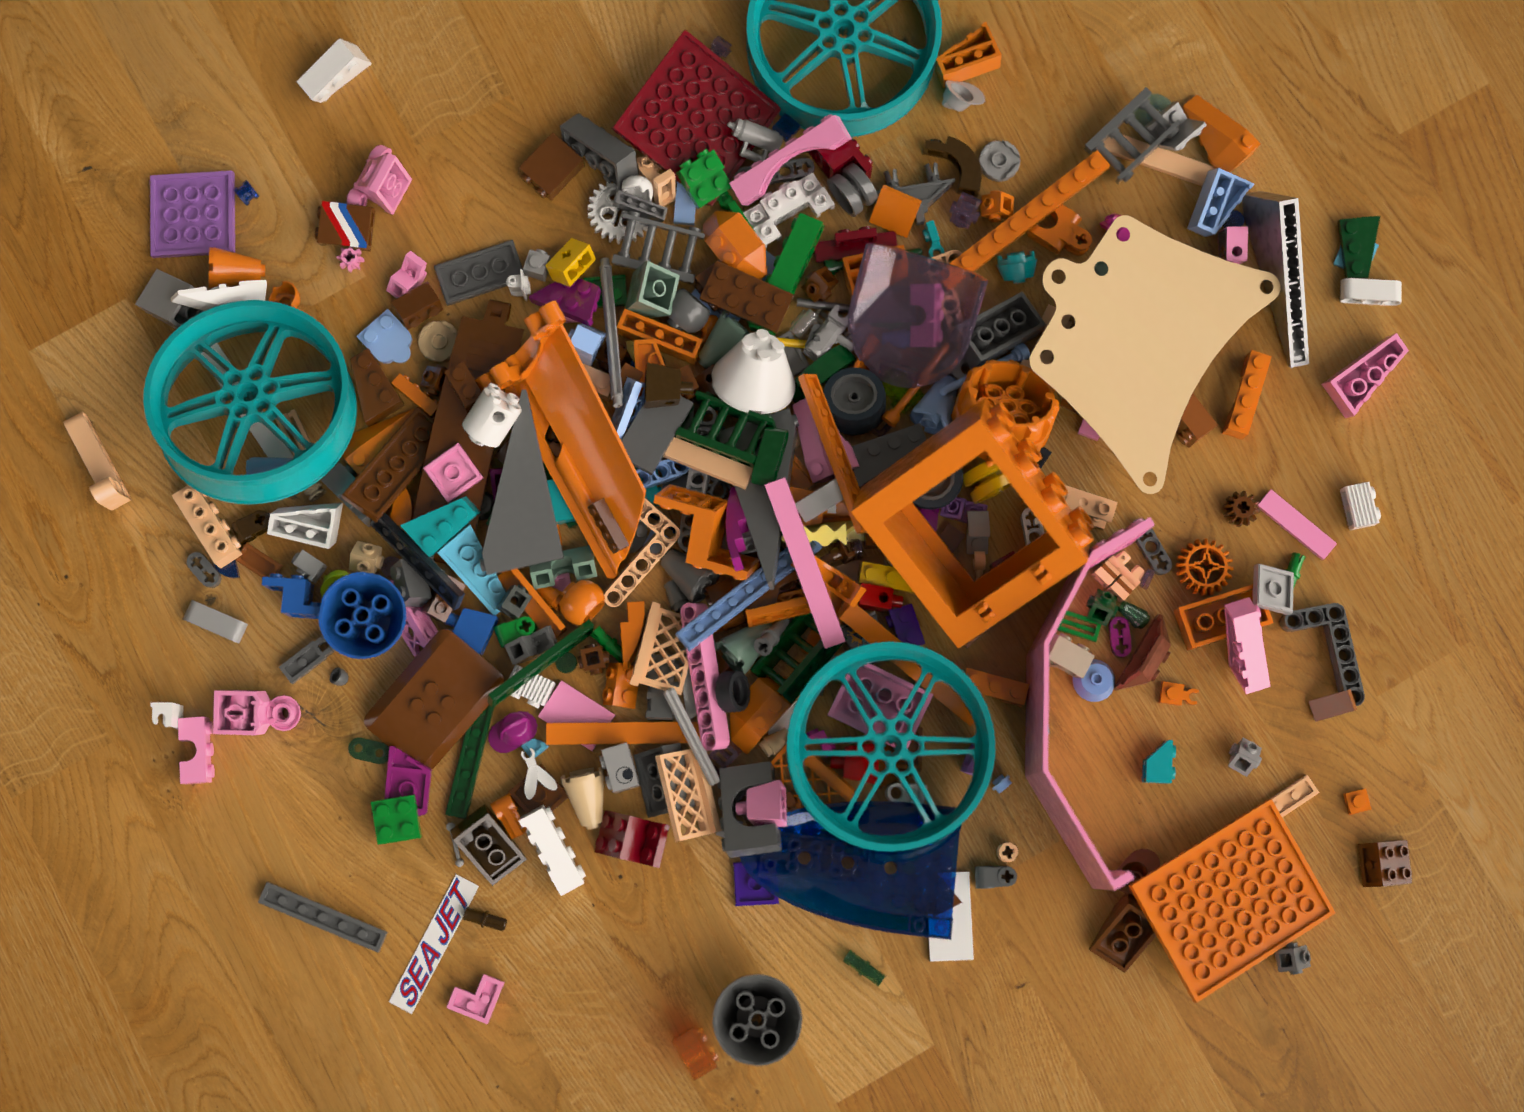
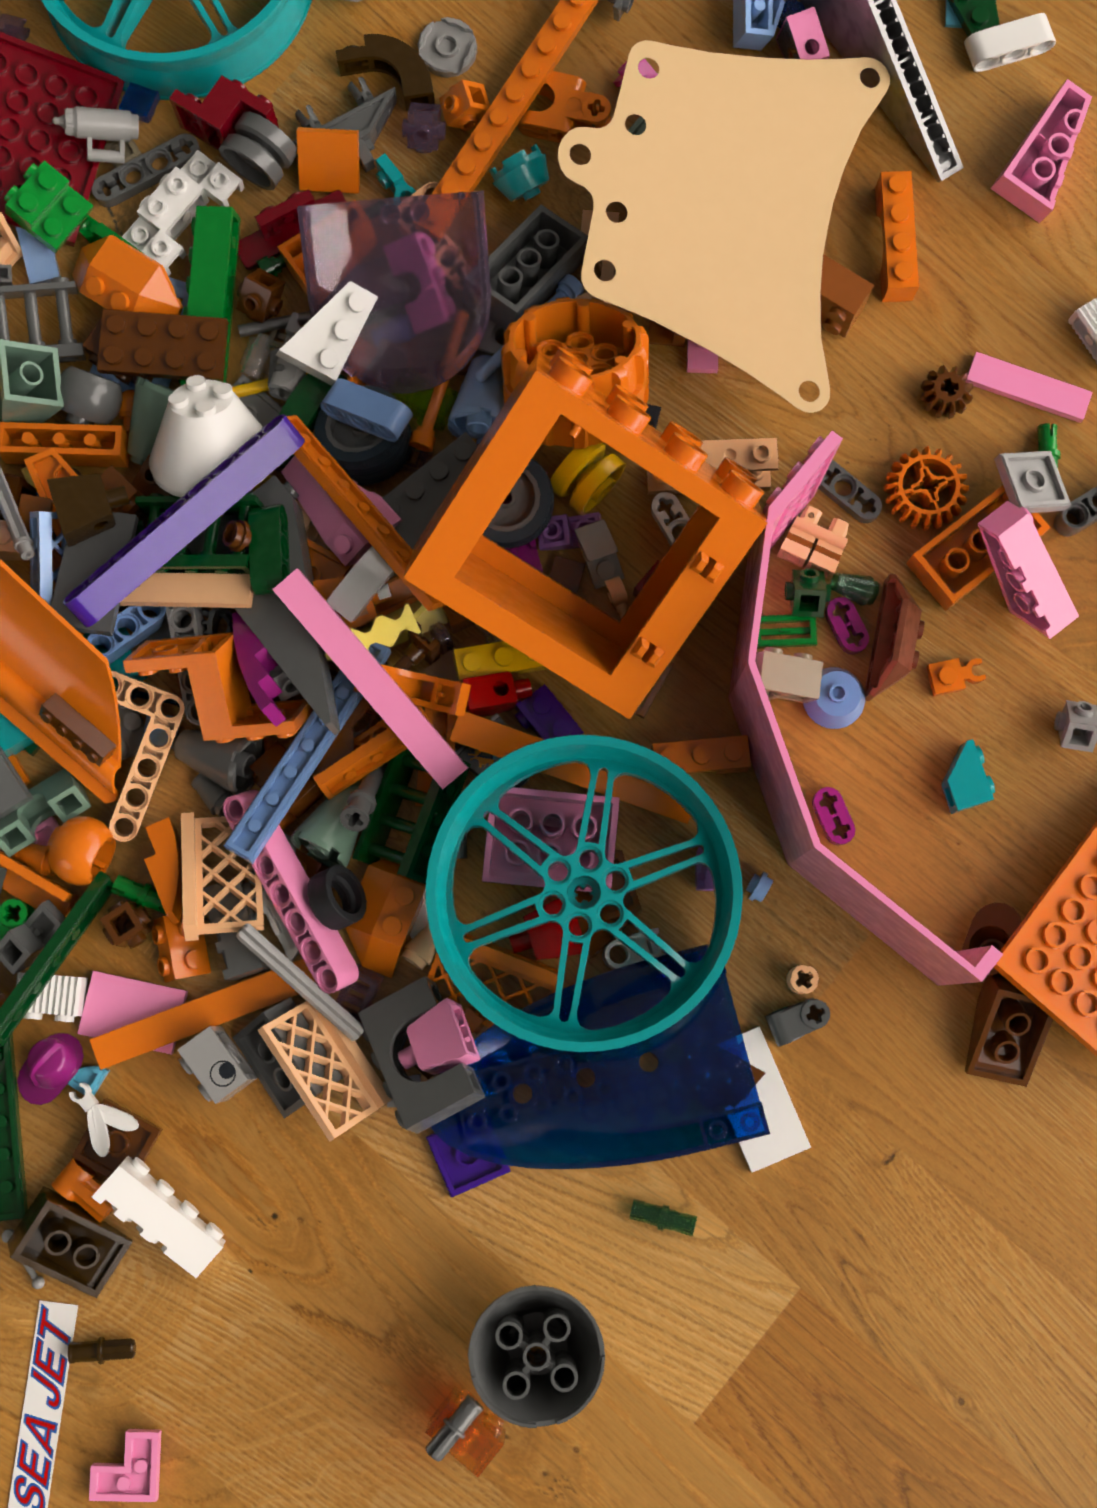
camera: 15 degrees left, 0 degrees up
clear green tile [555,652,577,674] -> none
tan cone [560,767,604,829] -> none
dark red bracket [594,810,670,868] -> none
bright pink arch [730,114,852,206] -> none
dark pink bracket [806,728,836,758] -> none
tile [1139,568,1155,590] -> none
none -> beam [63,414,305,628]
none -> reddish brown plate [223,520,252,552]
none -> white wedge [276,281,378,386]
none -> medium blue beam [320,378,413,442]
none -> dark grey axle [425,1394,484,1462]
none -> magenta beam [812,787,855,846]

